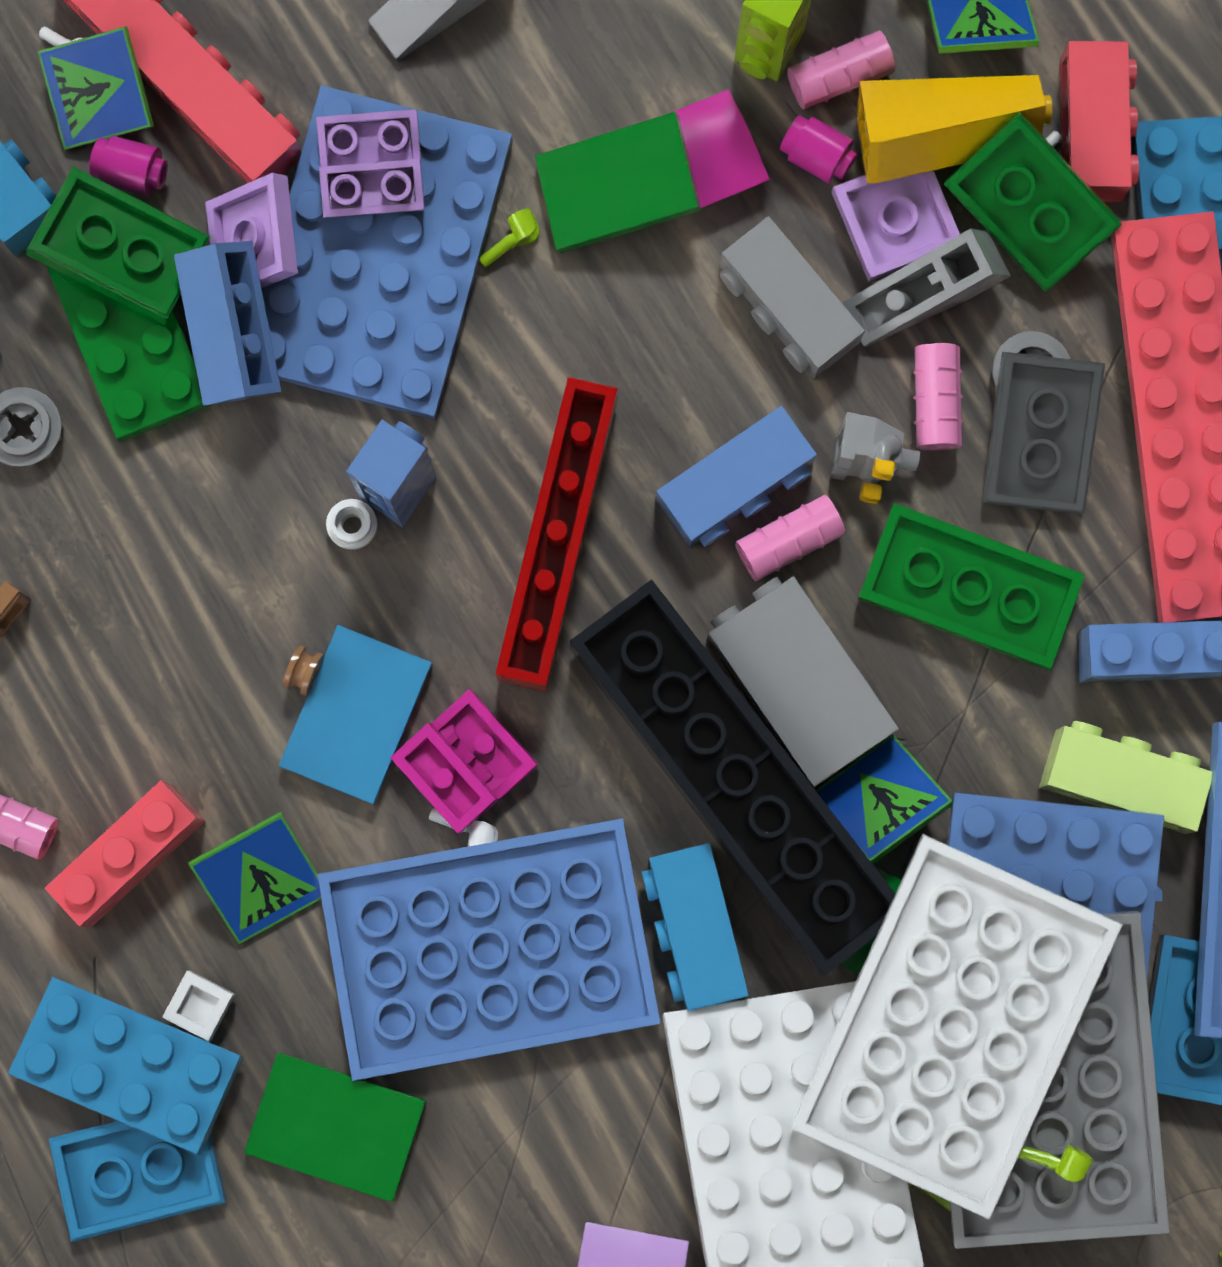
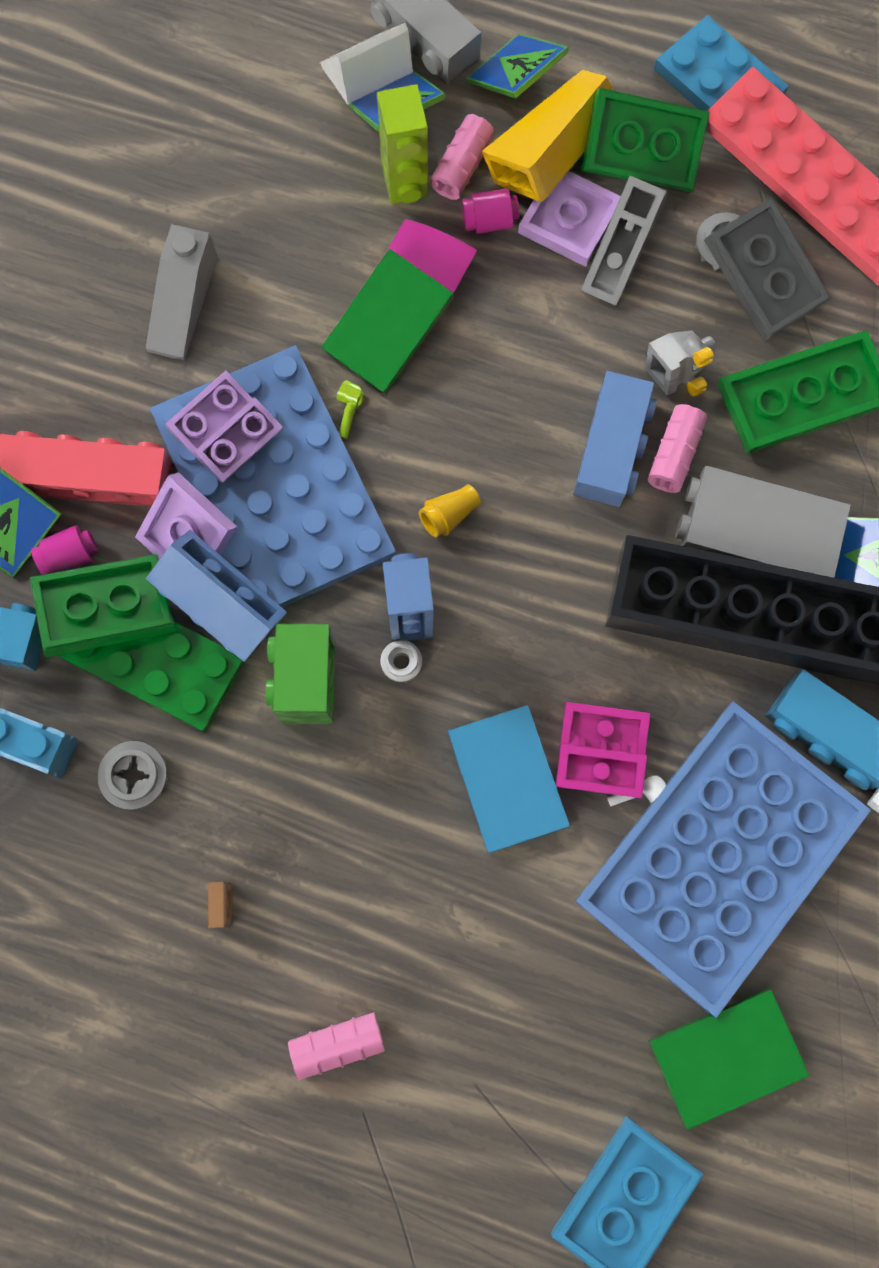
camera: 40 degrees left, 5 degrees down
dark azure plate [7,977,244,1156] -> none
coral brick [44,780,205,927] -> none
white plate [162,970,236,1041] -> none
piece [188,812,321,944] -> none
medium nougat bush [283,645,325,696] -> none
red brick [495,377,618,692] -> none
light grey brick [719,216,865,379] -> none
bright pink axle [913,343,964,450] -> none
coral brick [1060,41,1139,202] -> none
none -> bright green brick [266,624,335,724]
none -> yellow cone [419,484,481,538]

